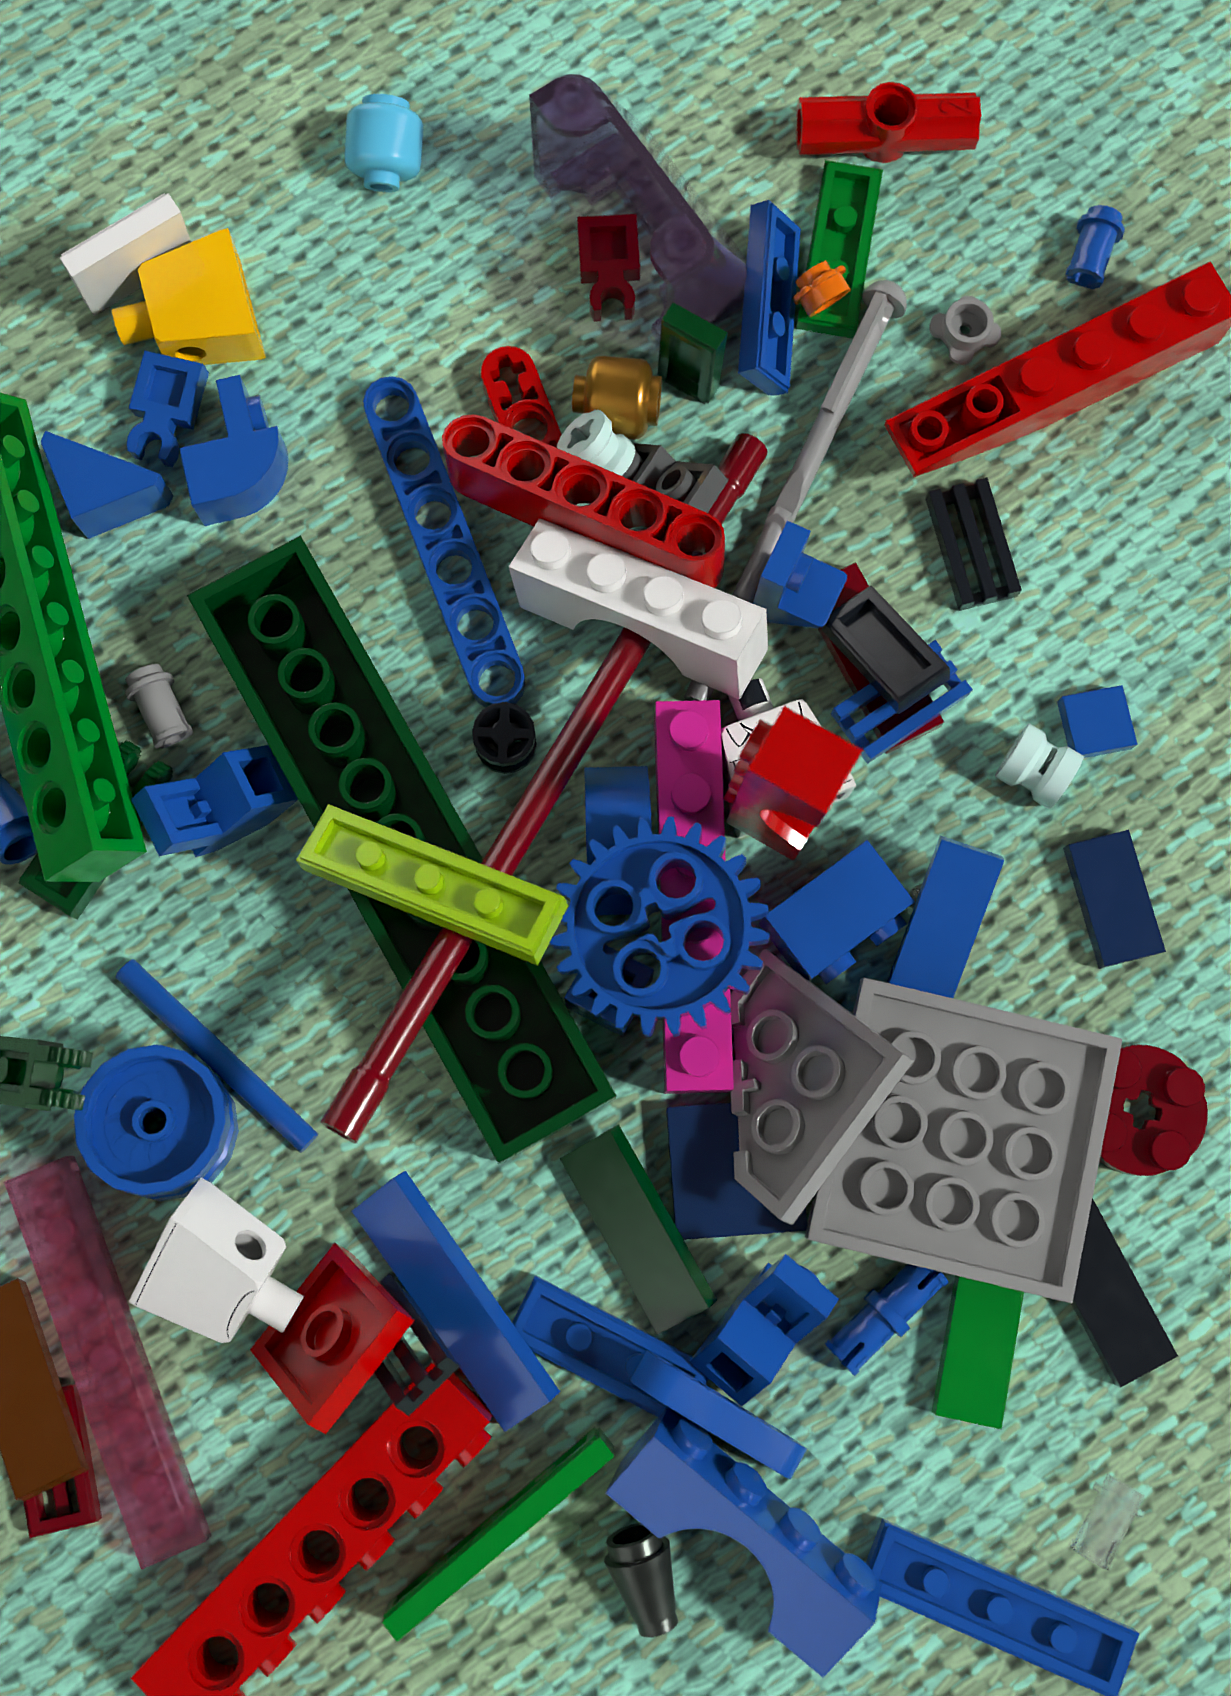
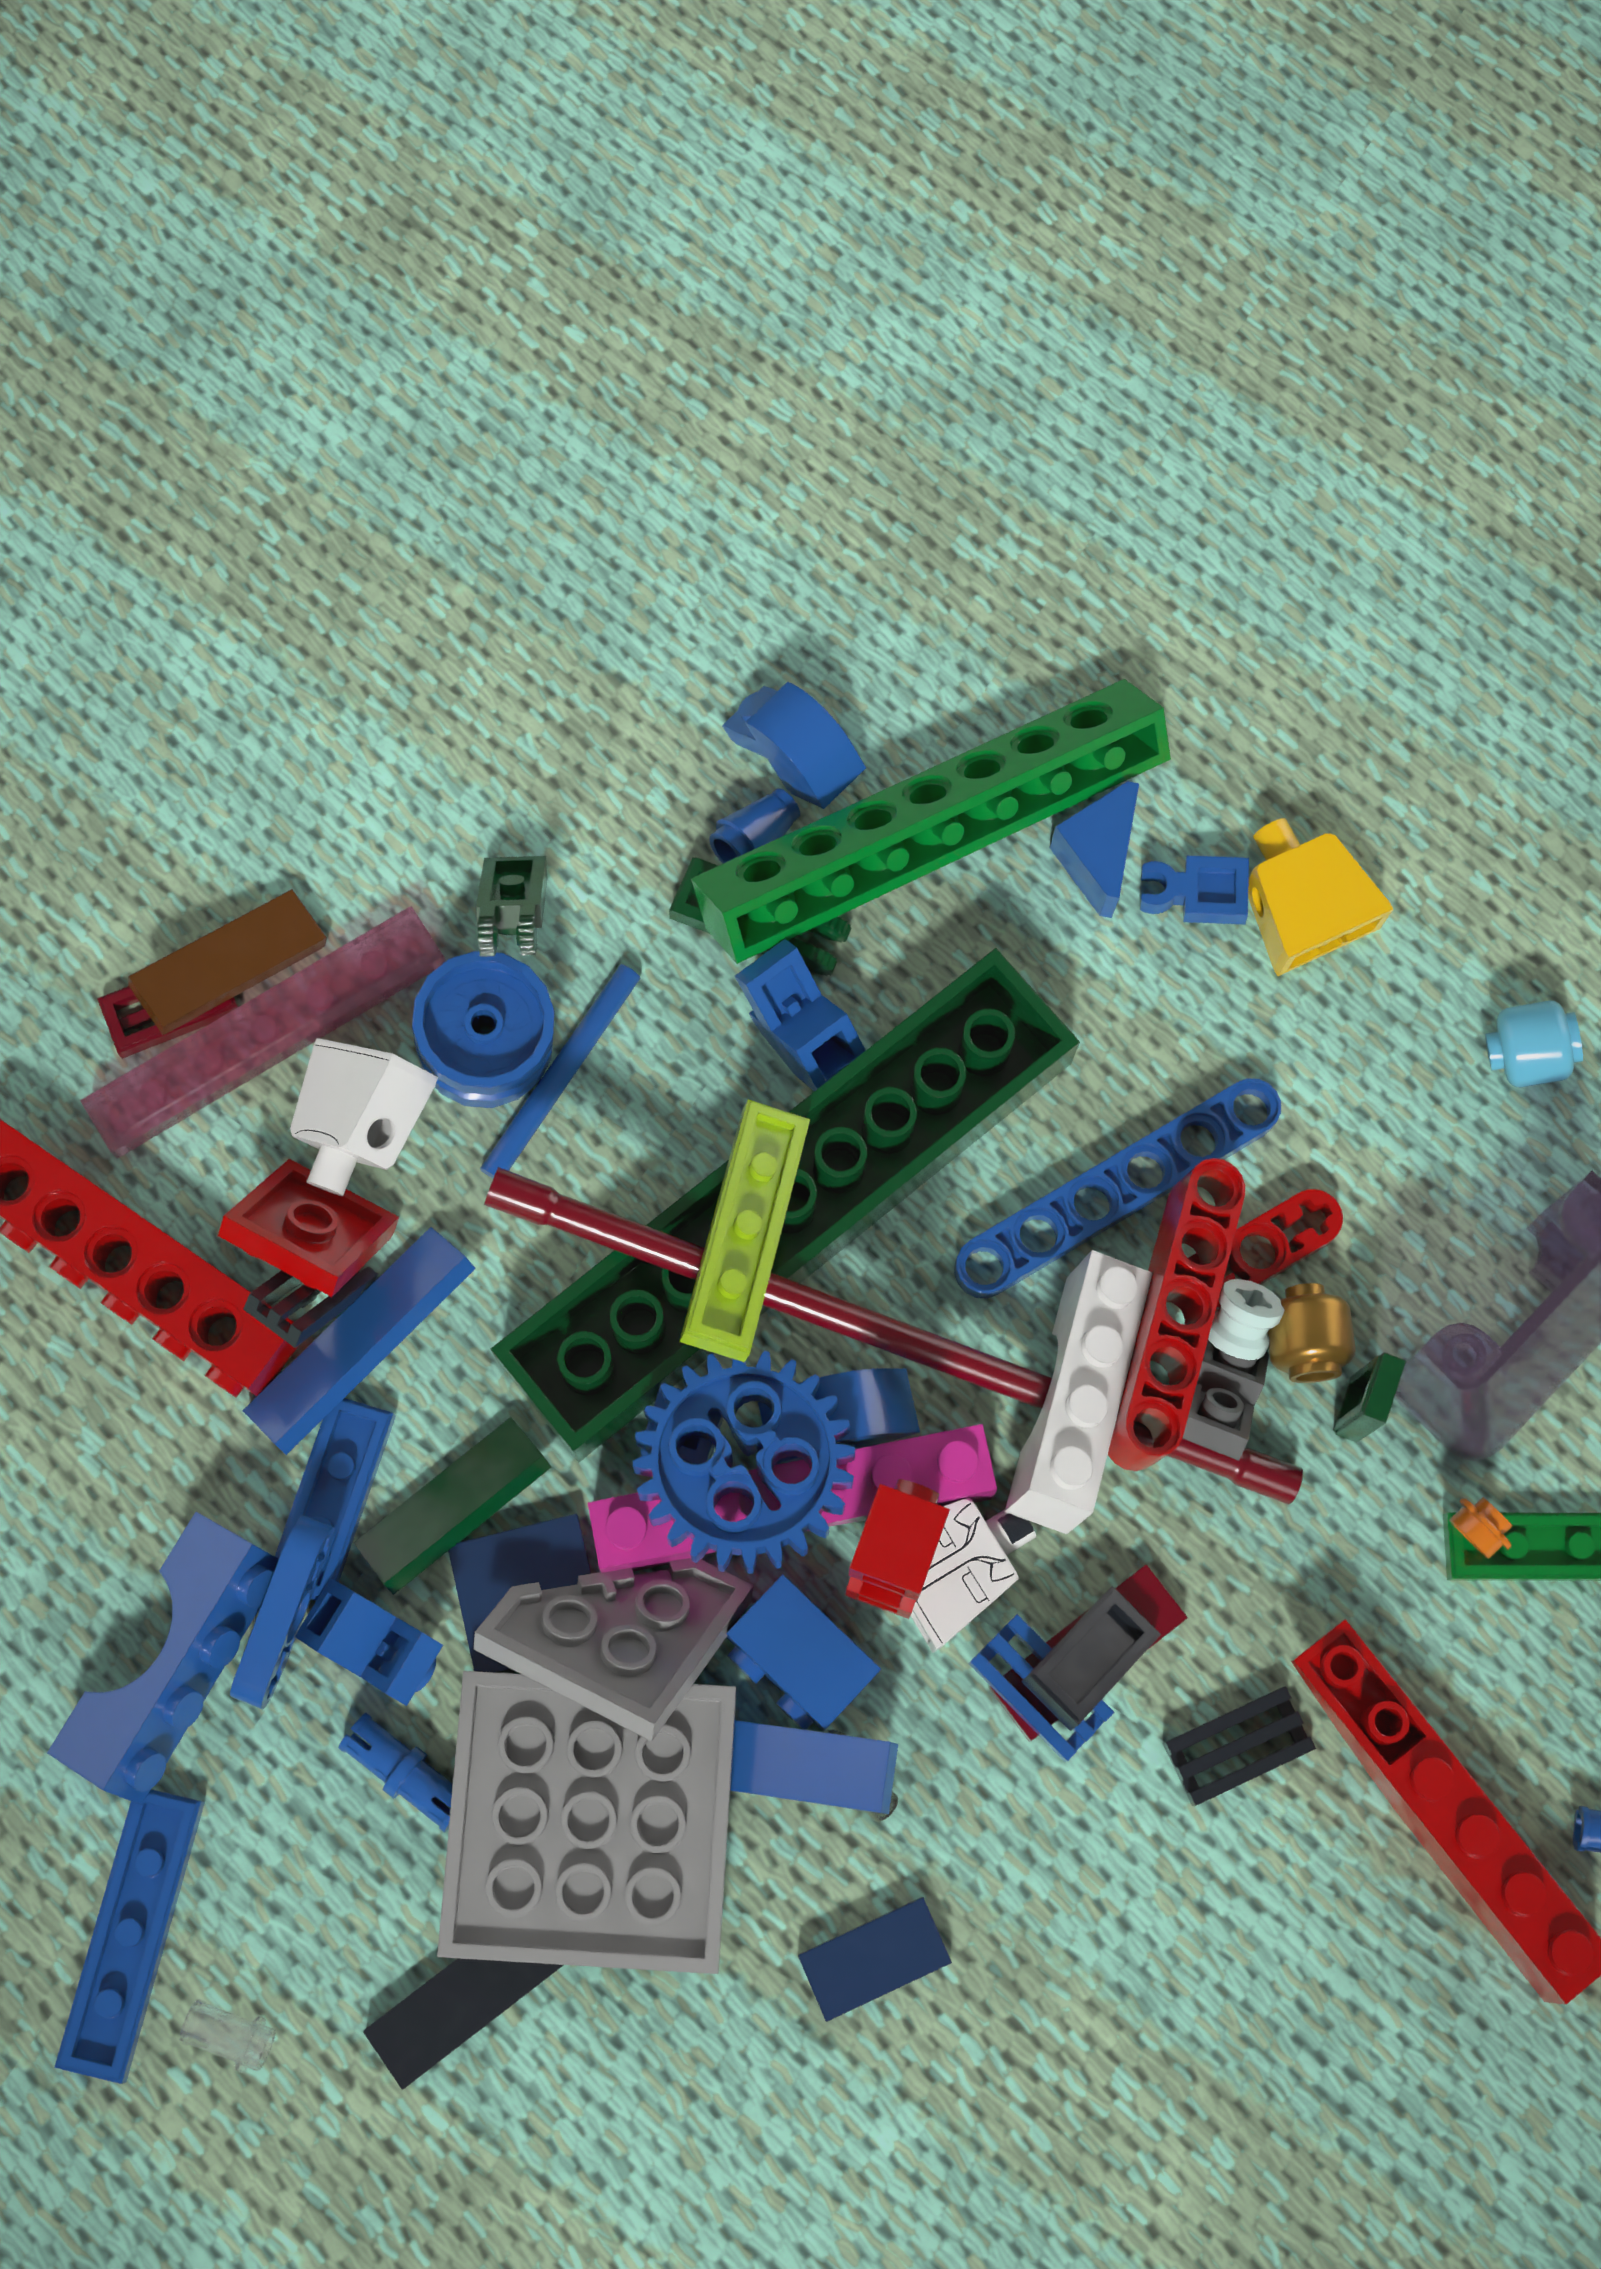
camera: 80 degrees right, 5 degrees down
white tile [60,193,191,316] -> none
light grey pin [125,664,193,749] -> none
blue brick [179,375,288,526] -> none
green tile [382,1427,615,1642] -> none
black wheel [472,702,537,774] -> none
dark red plate [577,214,641,322] -> none
pearl dark grey cone [604,1523,678,1638] -> none
light grey bar [684,280,907,701] -> none
blue tile [738,200,801,396] -> none
blue slope [753,520,847,628] -> none
light grey plate [929,296,1001,365] -> none
green tile [931,1275,1024,1430] -> none
light aqua wheel [995,723,1084,810] -> none
blue tile [1057,685,1138,758] -> none
dark red plate [1099,1045,1208,1176] -> none

